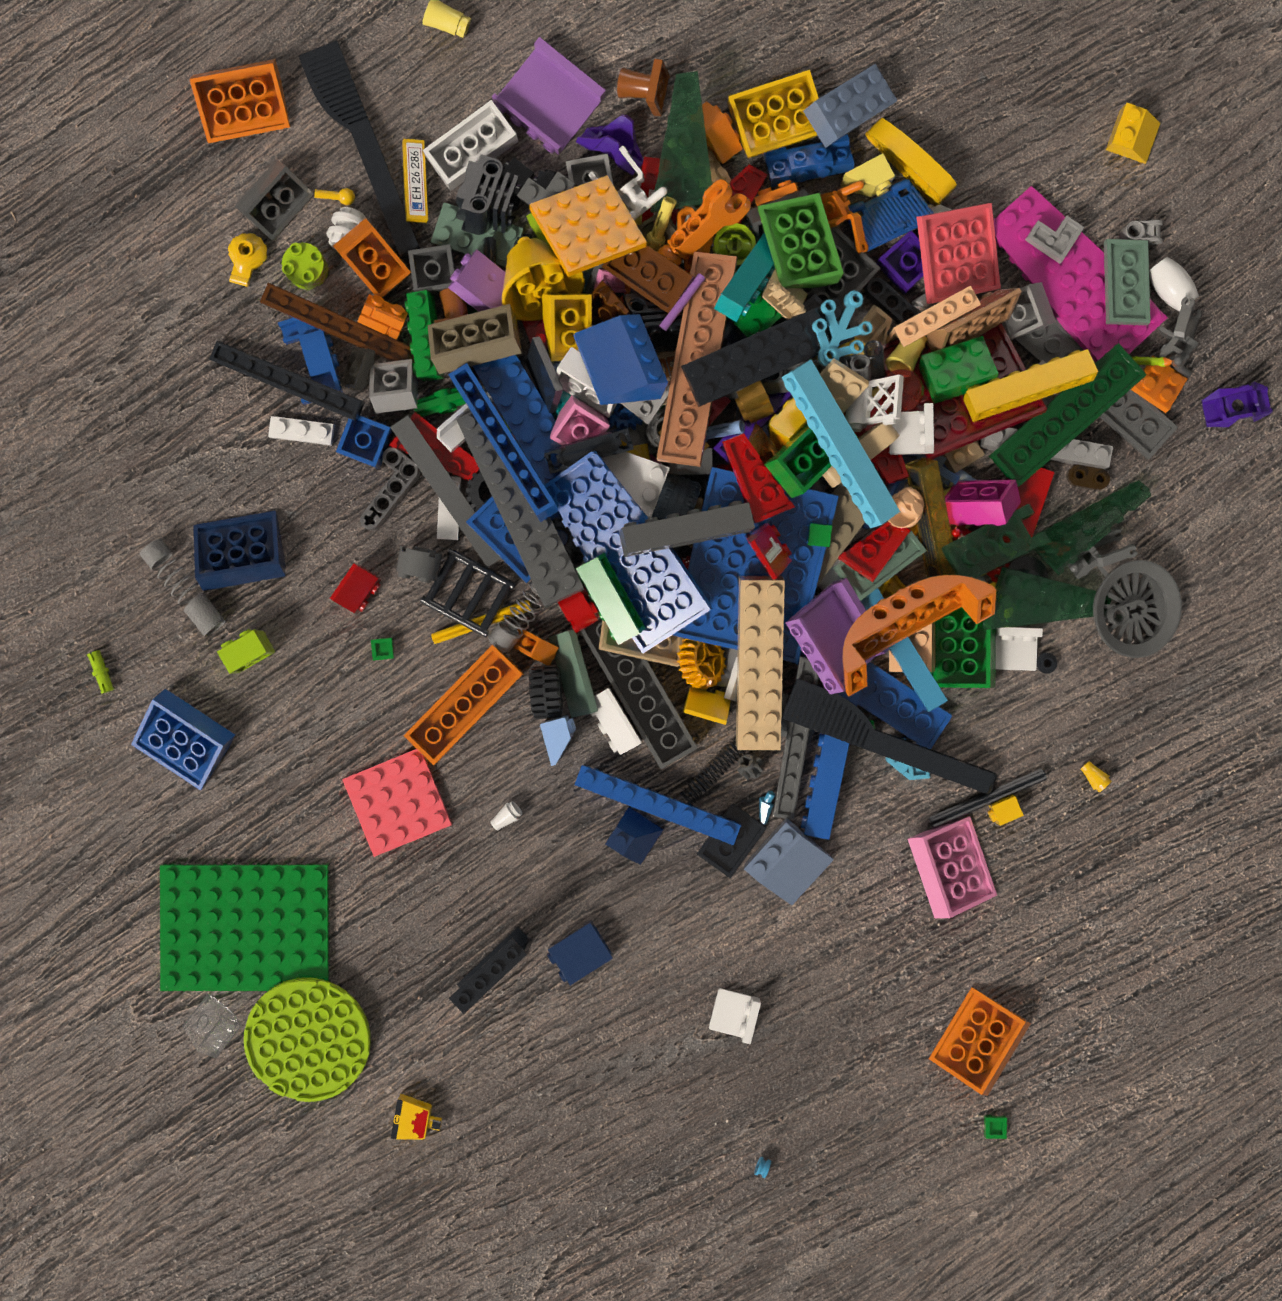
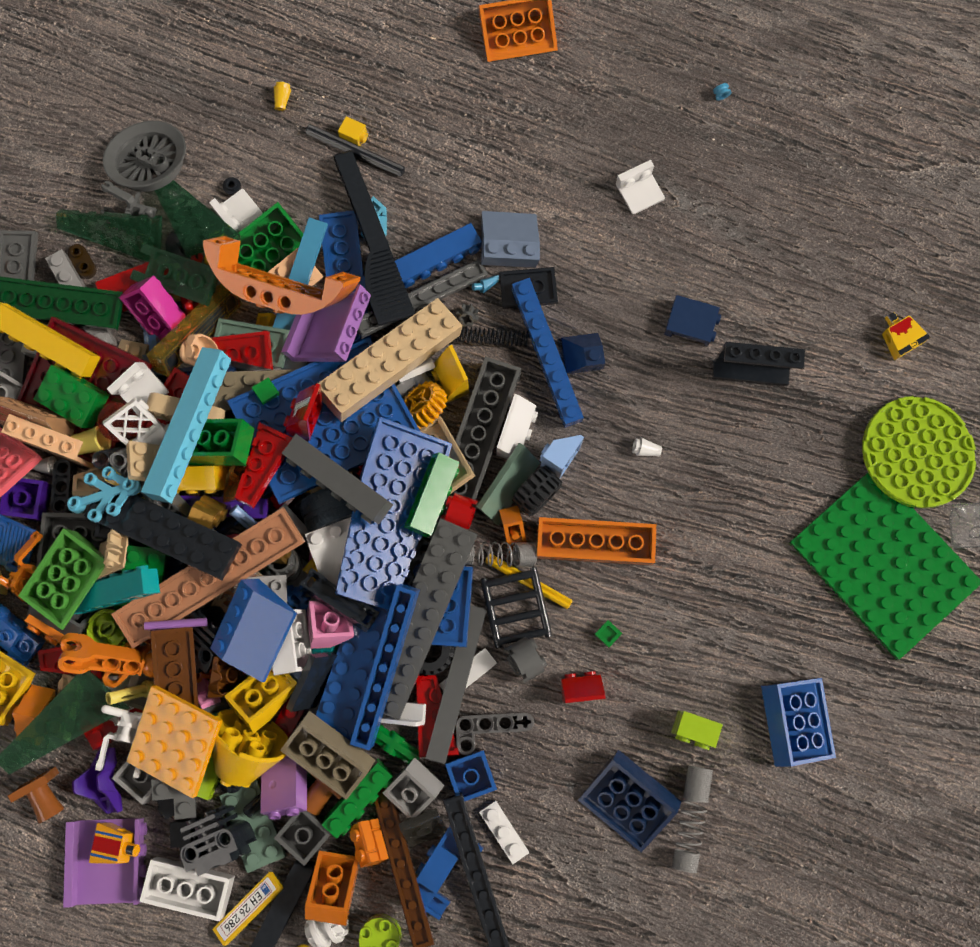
camera: 125 degrees left, 10 degrees down
lime pin [87,650,115,694] -> none
coral plate [342,749,452,857] -> none
bright pink slope [908,816,997,918] -> none
none -> light orange torso [89,822,140,864]

